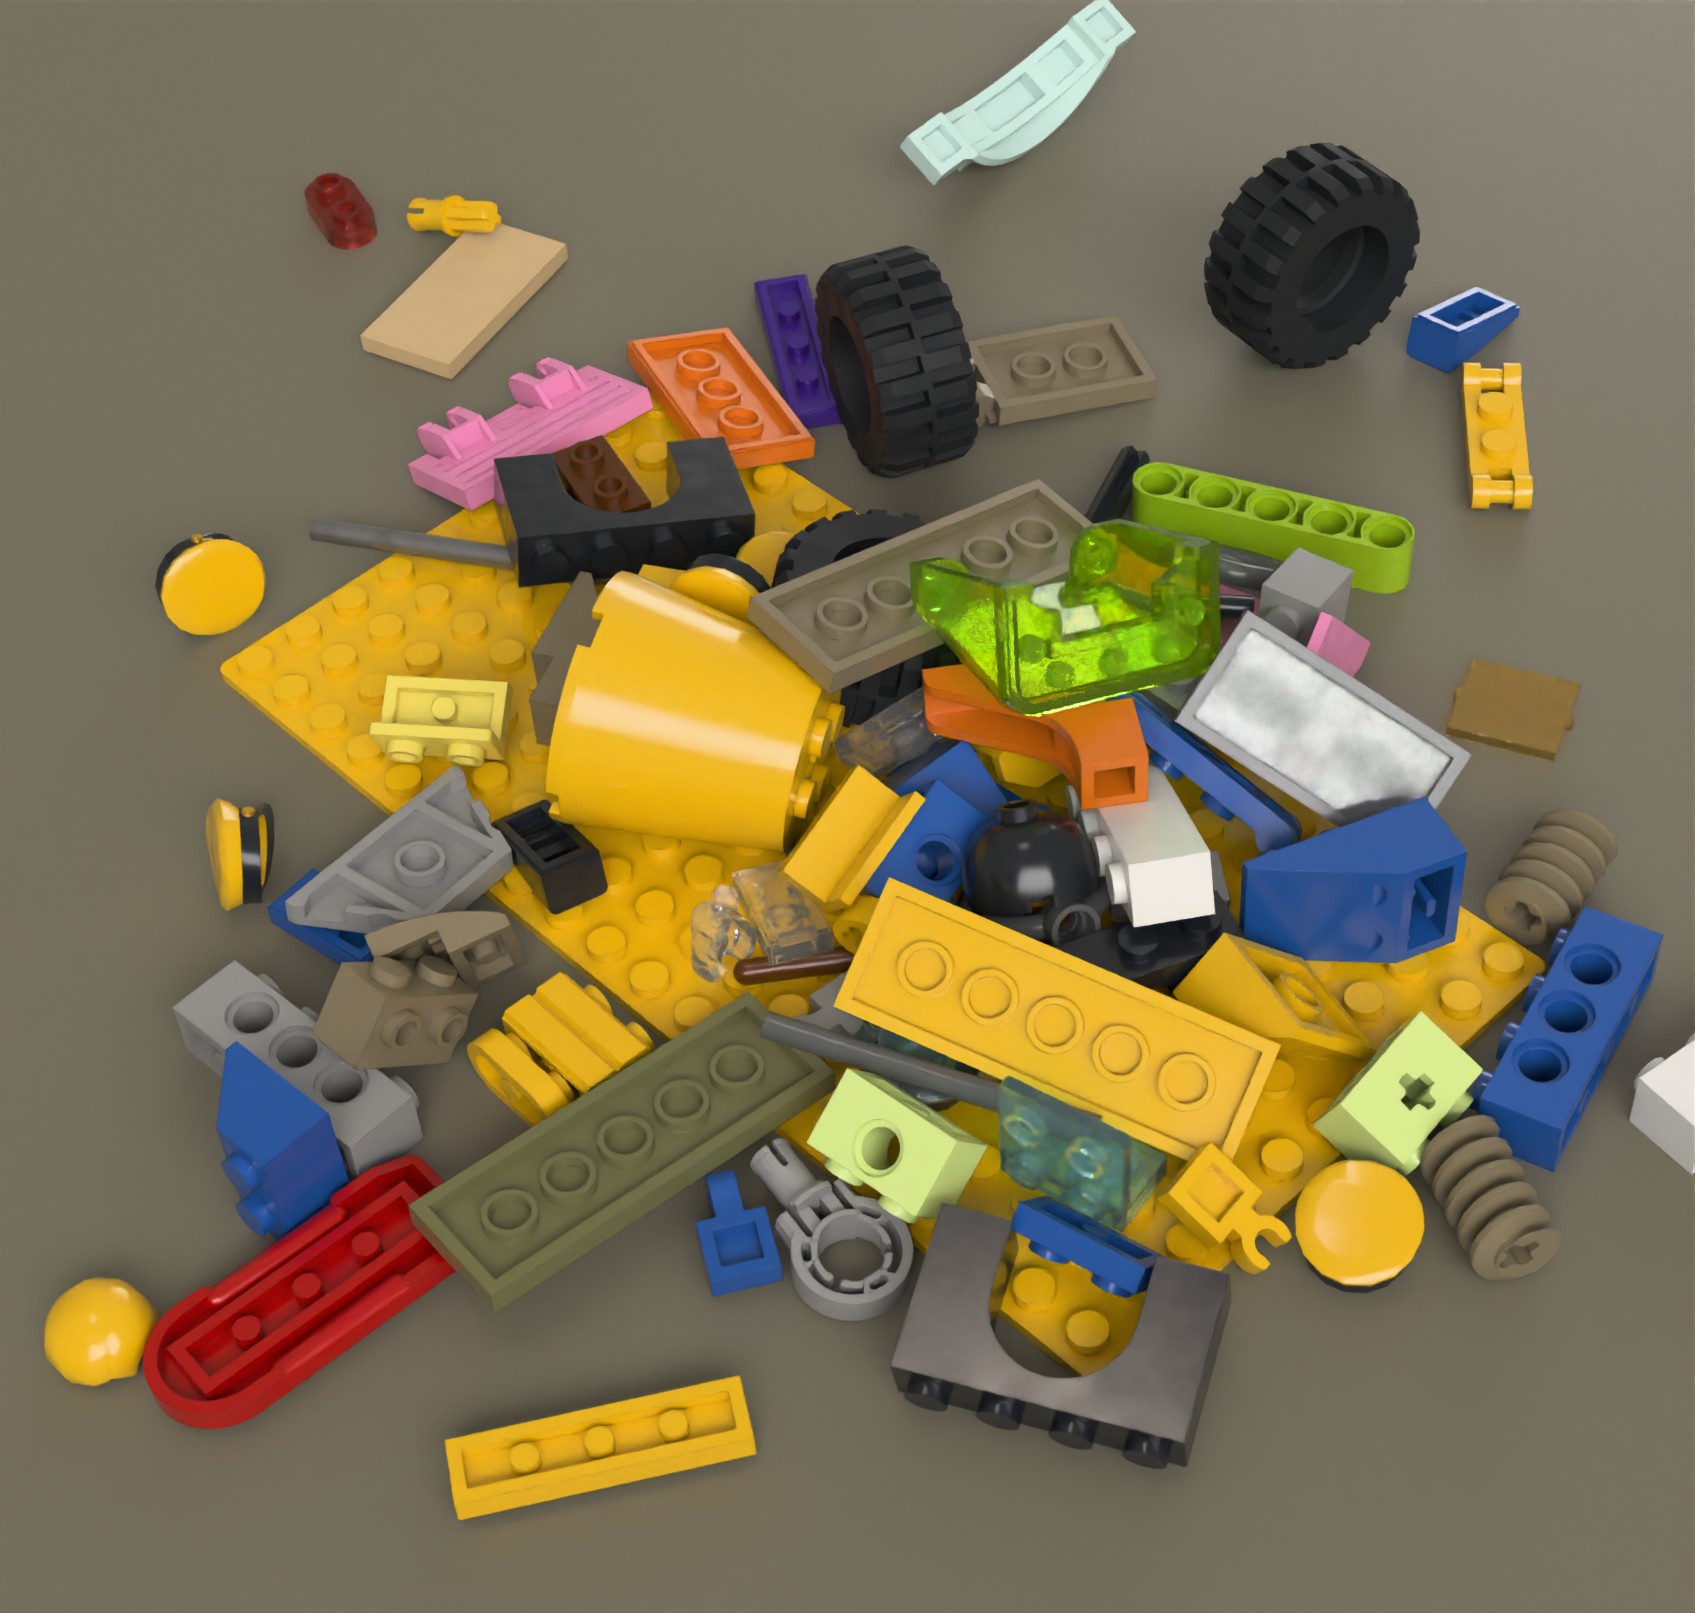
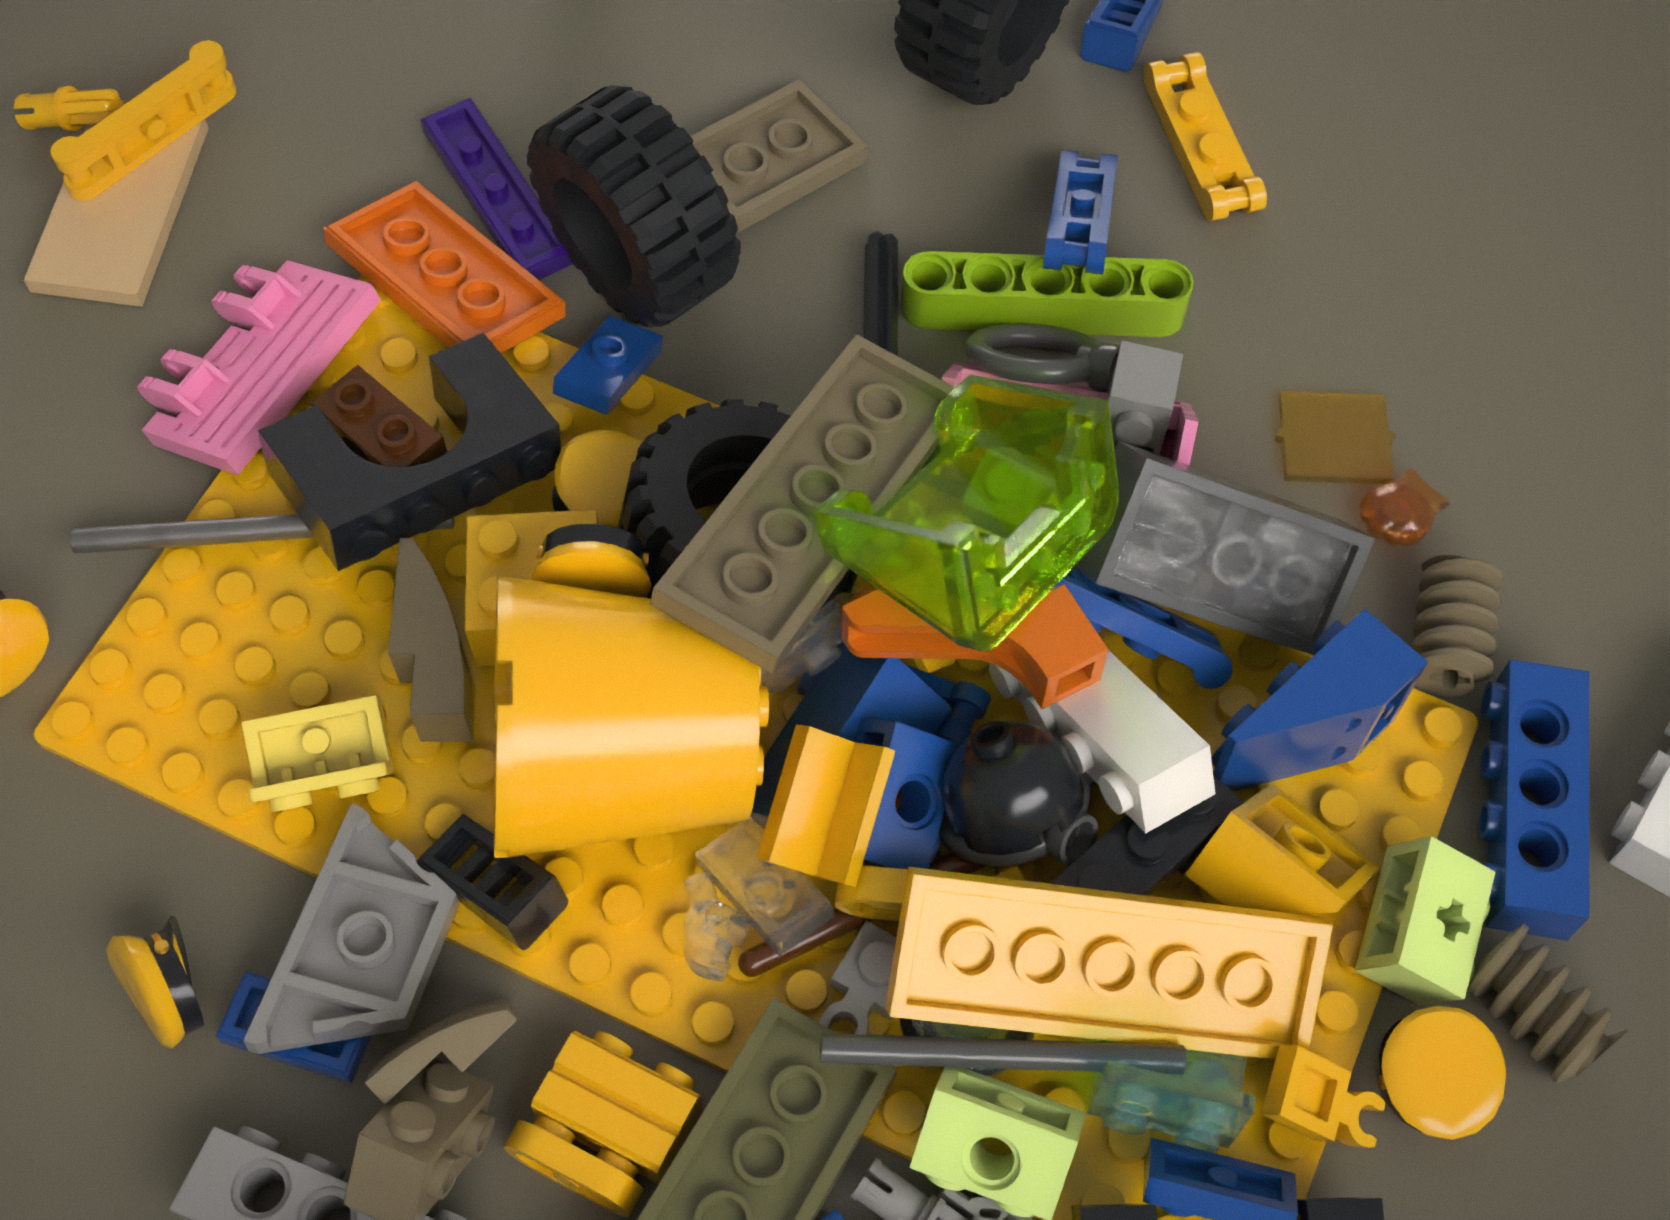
camera: 25 degrees left, 15 degrees up
none -> yellow plate [50,40,237,201]
none -> blue plate [553,315,663,415]
none -> blue plate [1043,150,1118,275]
none -> clear orange animal [1360,468,1449,546]

